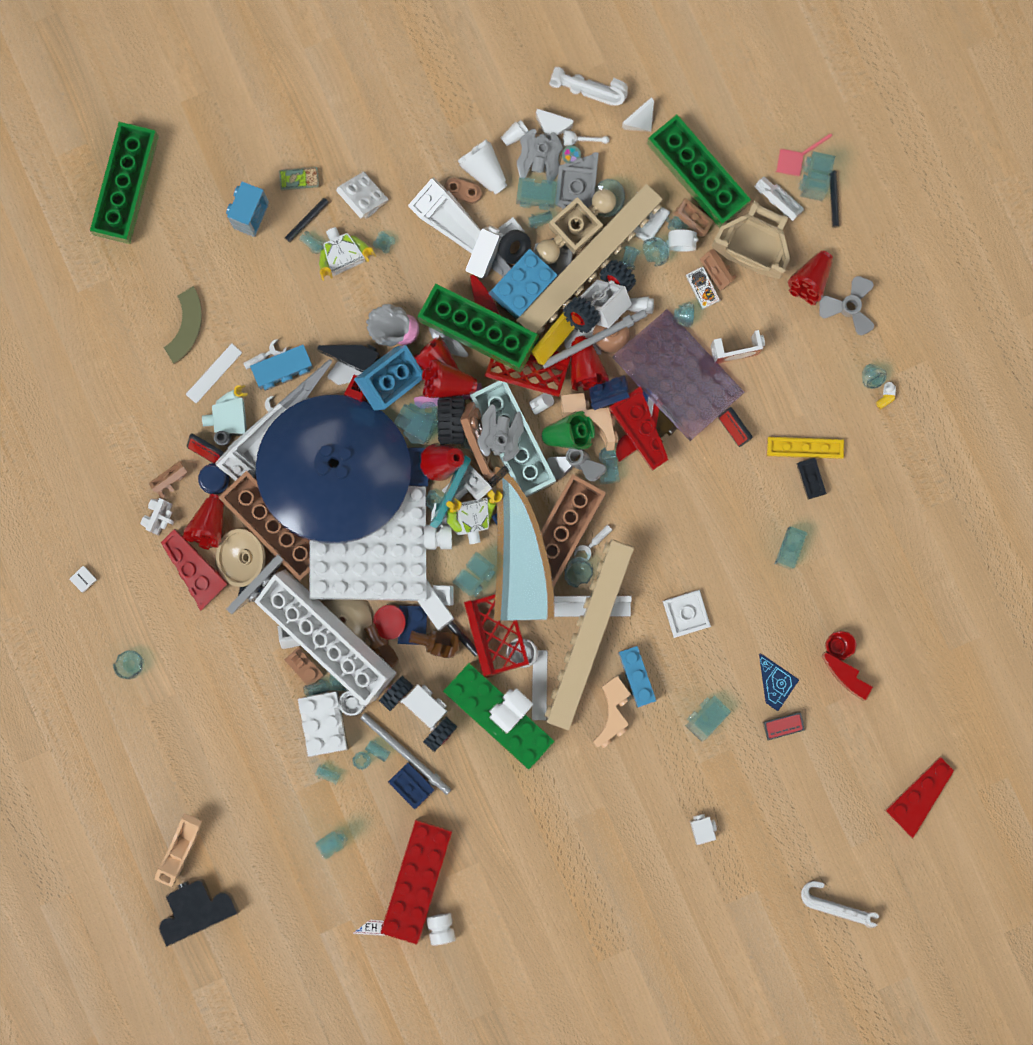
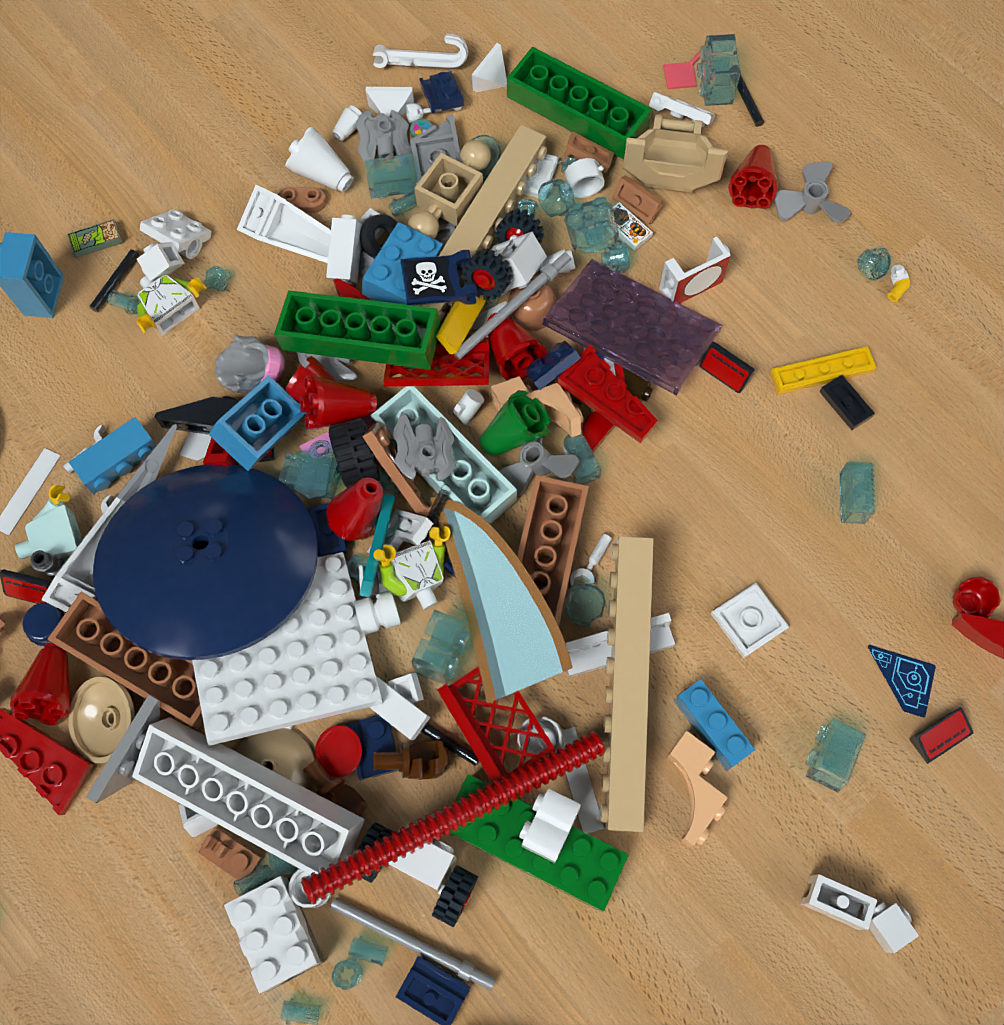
camera: 10 degrees left, 15 degrees down
none -> white brick [137,241,185,281]
none -> red piece [301,731,605,905]
none -> flag [400,250,478,305]
none -> dark blue plate [419,71,464,113]
none -> clear light blue brick [564,196,619,253]
none -> white brick [801,874,877,930]

